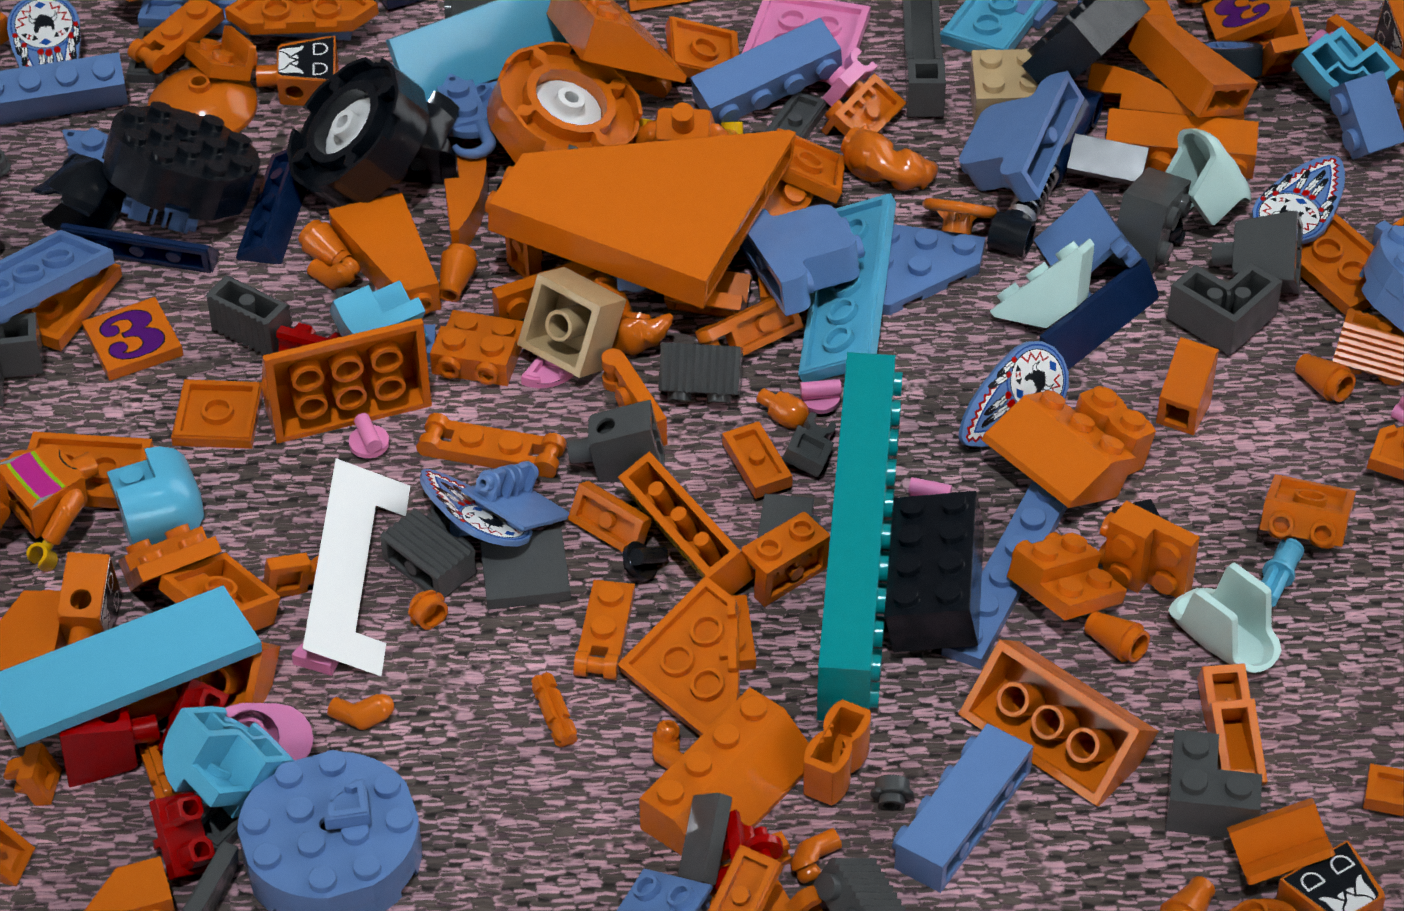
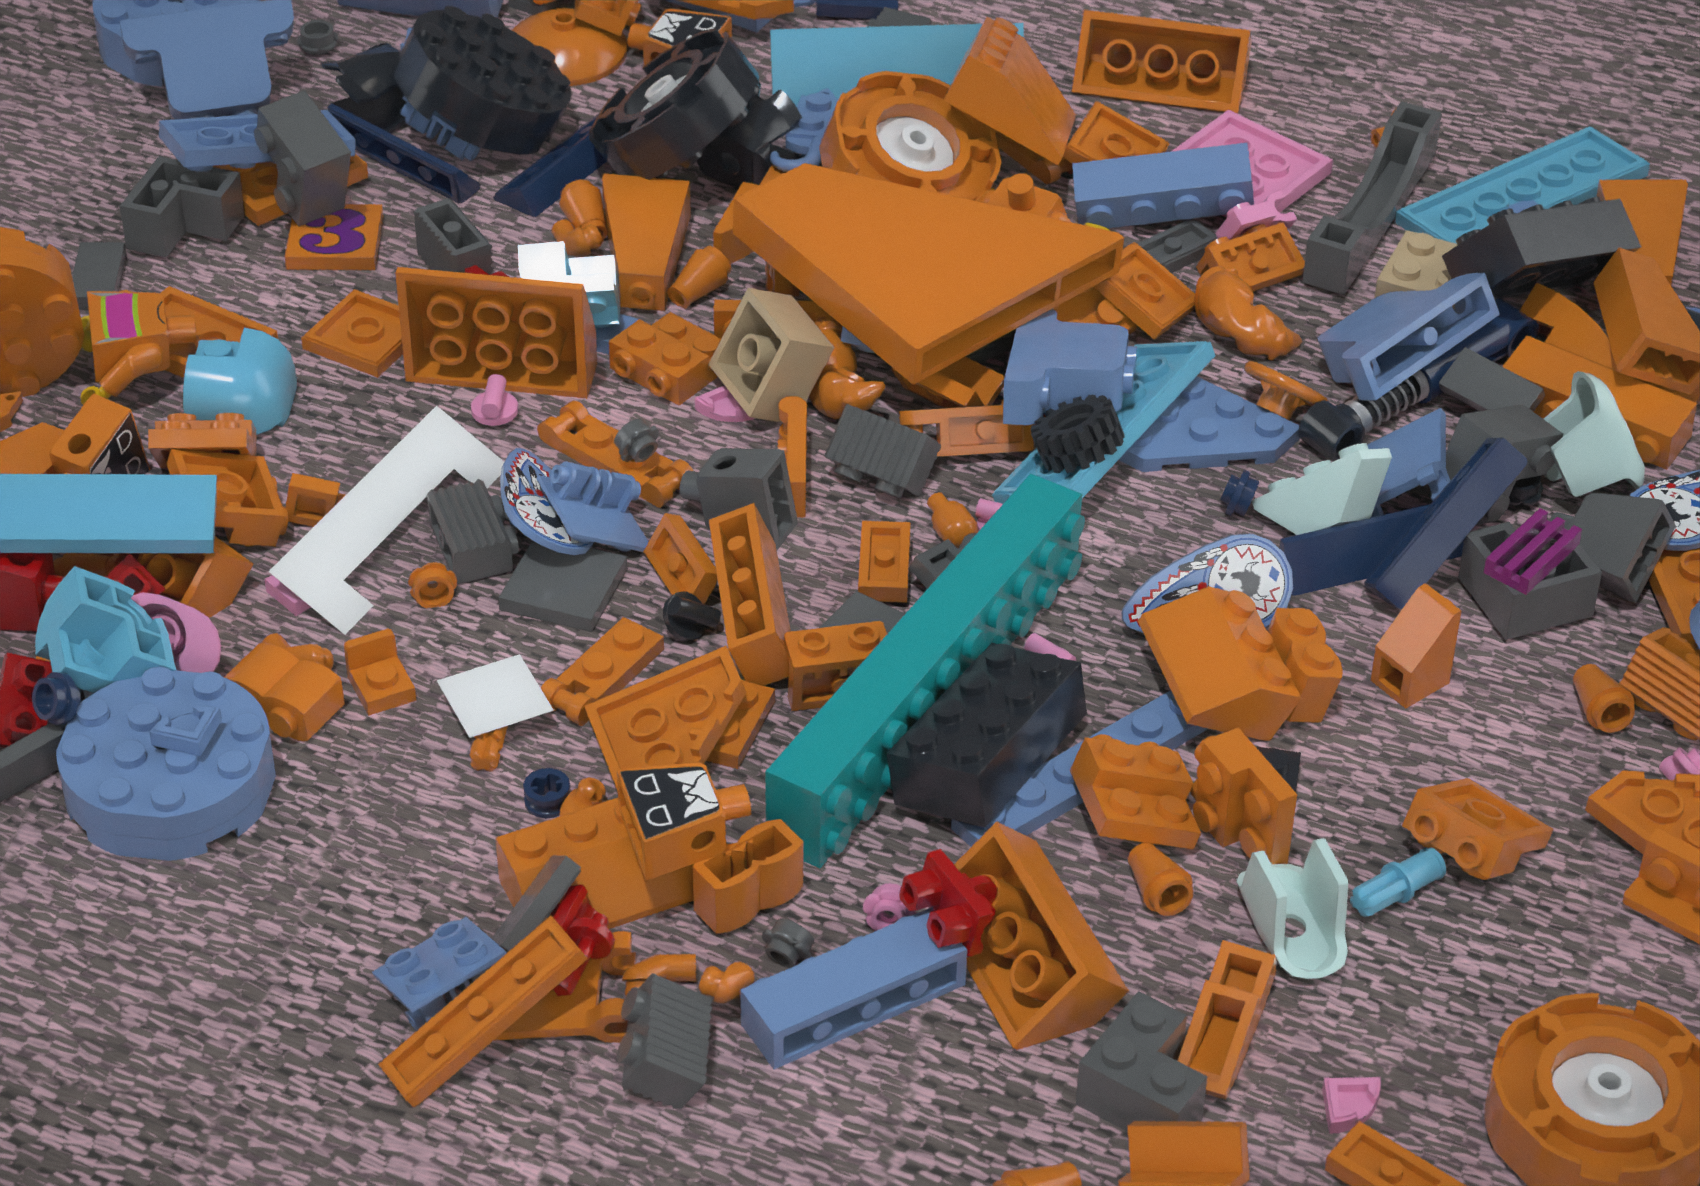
camera: 25 degrees right, 5 degrees down
none -> dark blue plate [32,672,80,725]
none -> orange brick [224,643,345,741]
none -> dark grey brick [254,90,351,227]
none -> orange bracket [344,628,416,716]
none -> white sticker [437,654,554,738]
none -> dark blue bush [523,768,571,819]
none -> dark grey plate [614,418,659,463]
none -> torso [617,762,751,880]
none -> orange arm [698,962,755,1004]
none -> bright pink plate [863,883,916,931]
none -> red hips [899,849,998,957]
none -> black tyre [1030,395,1125,473]
none -> dark blue plate [1219,470,1260,517]
none -> bright pink tile [1322,1077,1381,1134]
none -> dark blue slope [1364,437,1528,609]
none -> magenta tile [1484,508,1583,595]

